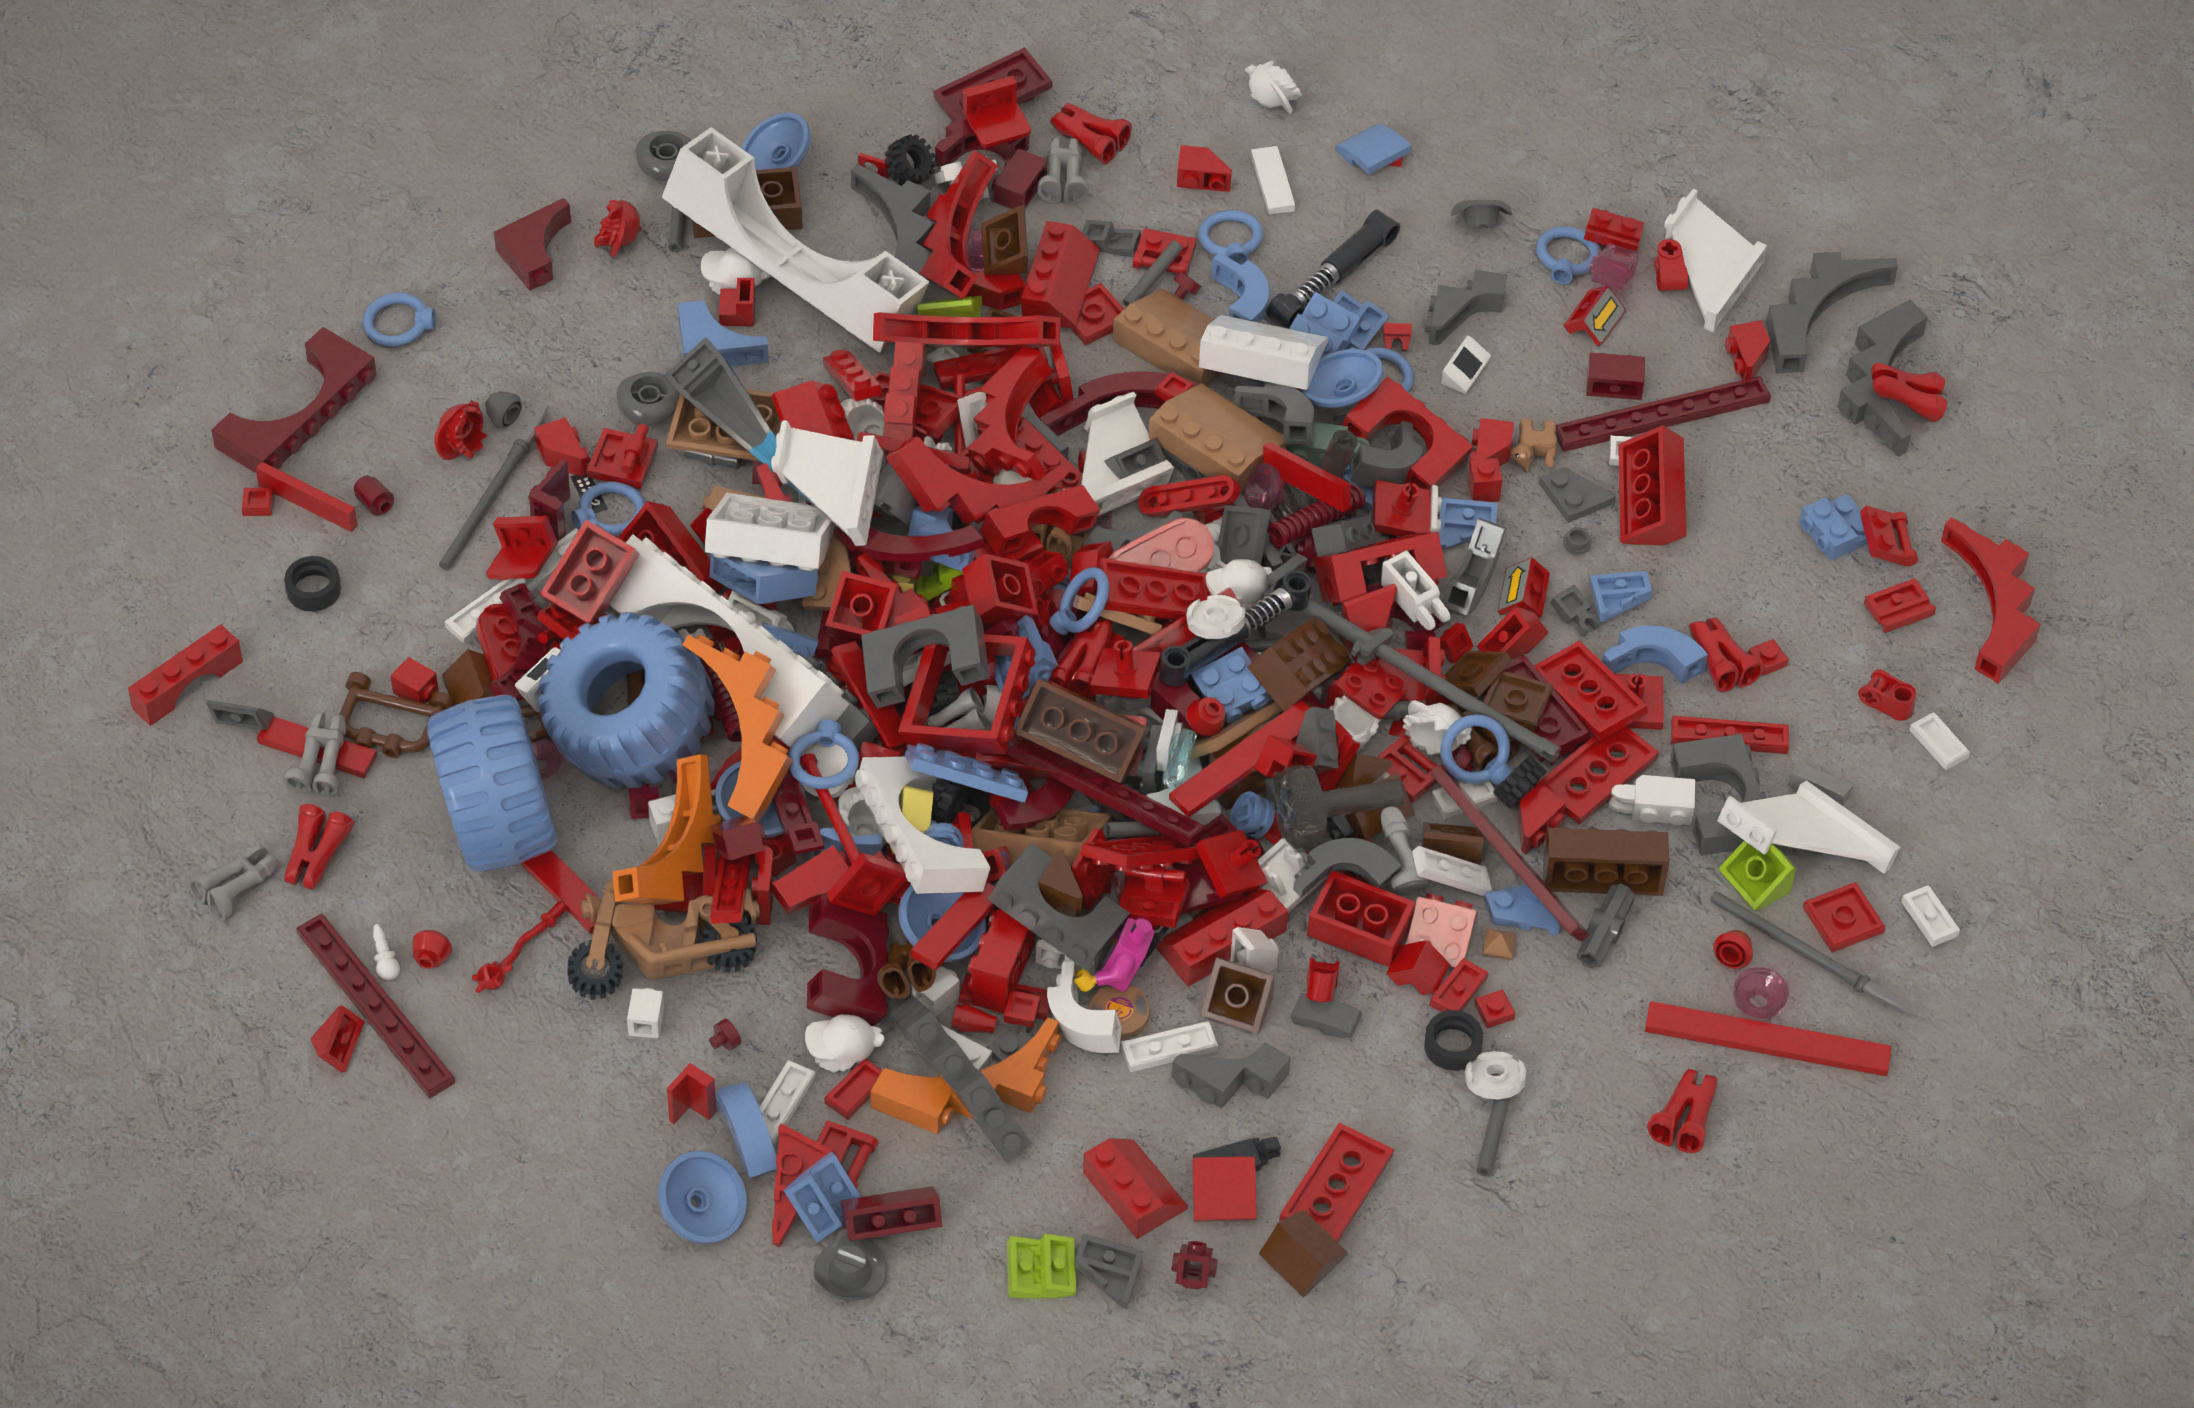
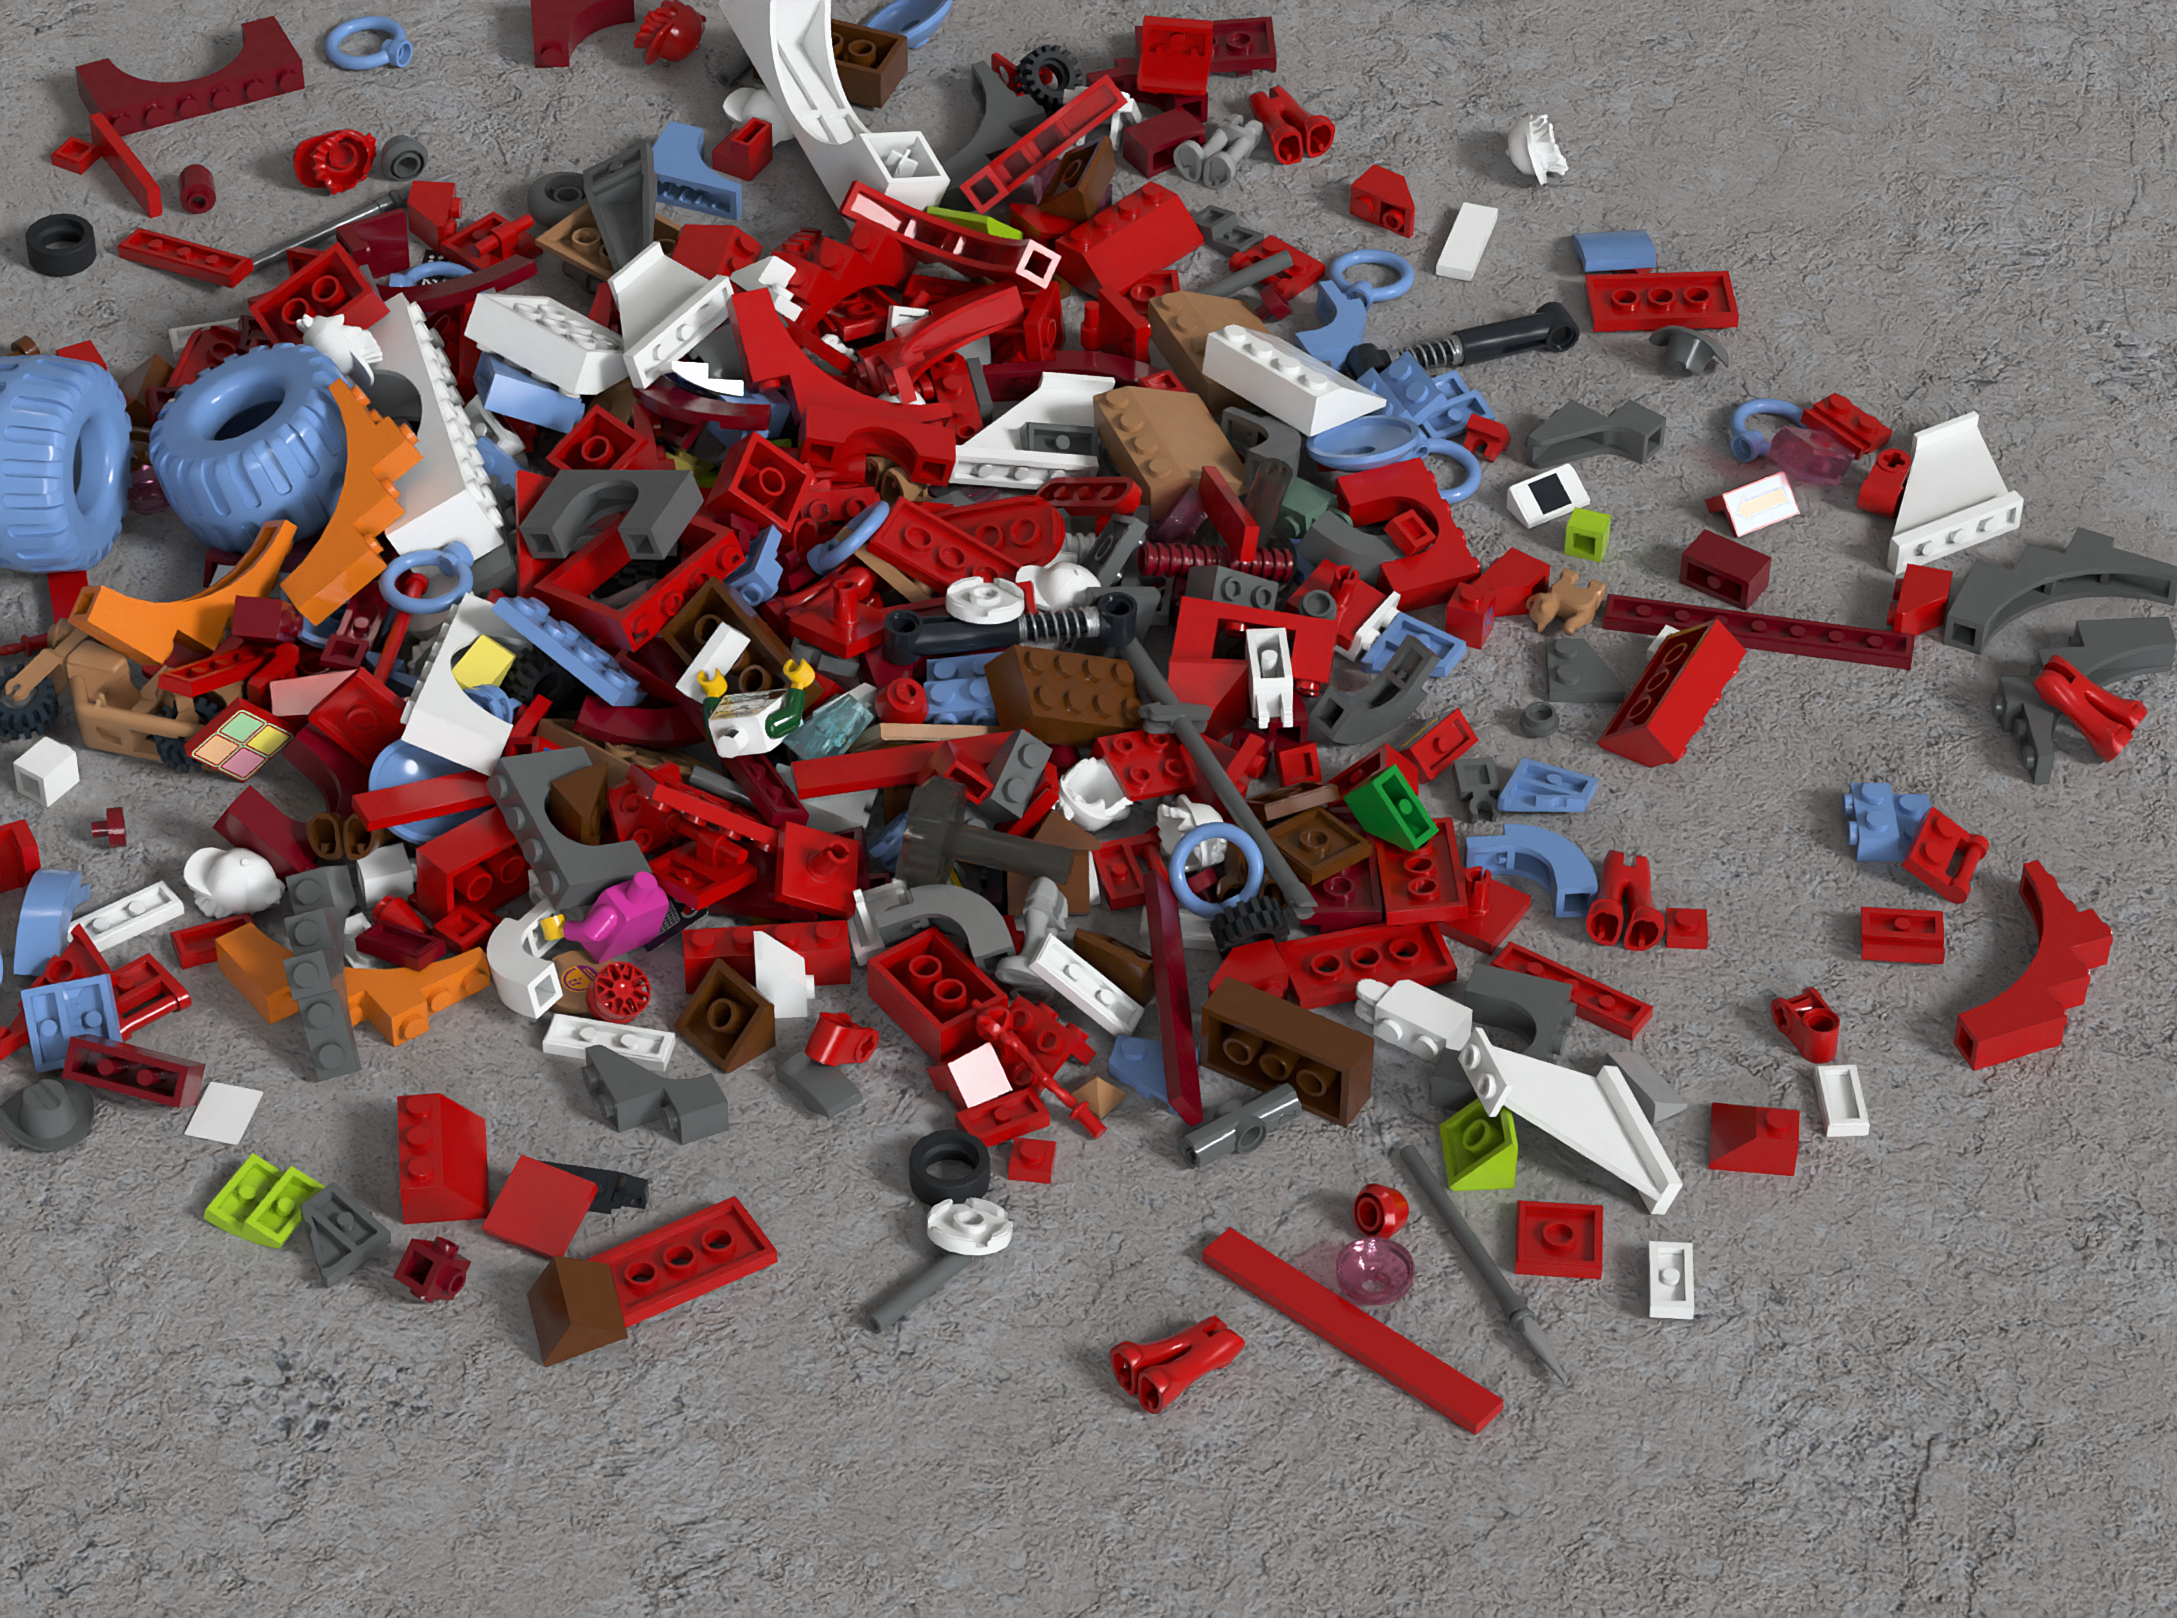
camera: 30 degrees right, 10 degrees down
none -> red tile [117,228,255,289]
none -> tile [184,697,298,783]
none -> white sticker [185,1082,263,1145]
none -> white hair [296,314,383,389]
none -> dark red tile [355,919,446,972]
none -> dark red tile [376,254,538,313]
none -> red wheel [585,961,651,1025]
none -> white slope [659,361,743,398]
none -> white tile [675,622,751,704]
none -> torso [697,659,815,758]
none -> white slope [729,256,802,322]
none -> red piece [971,999,1107,1140]
none -> red plate [1080,285,1151,365]
none -> dark grey plate [1298,590,1337,620]
none -> green slope [1343,764,1439,852]
none -> red plate [1383,509,1437,557]
none -> lime plate [1564,507,1611,563]
none -> red plate [1584,271,1739,332]
none -> red slope [1709,1102,1800,1176]

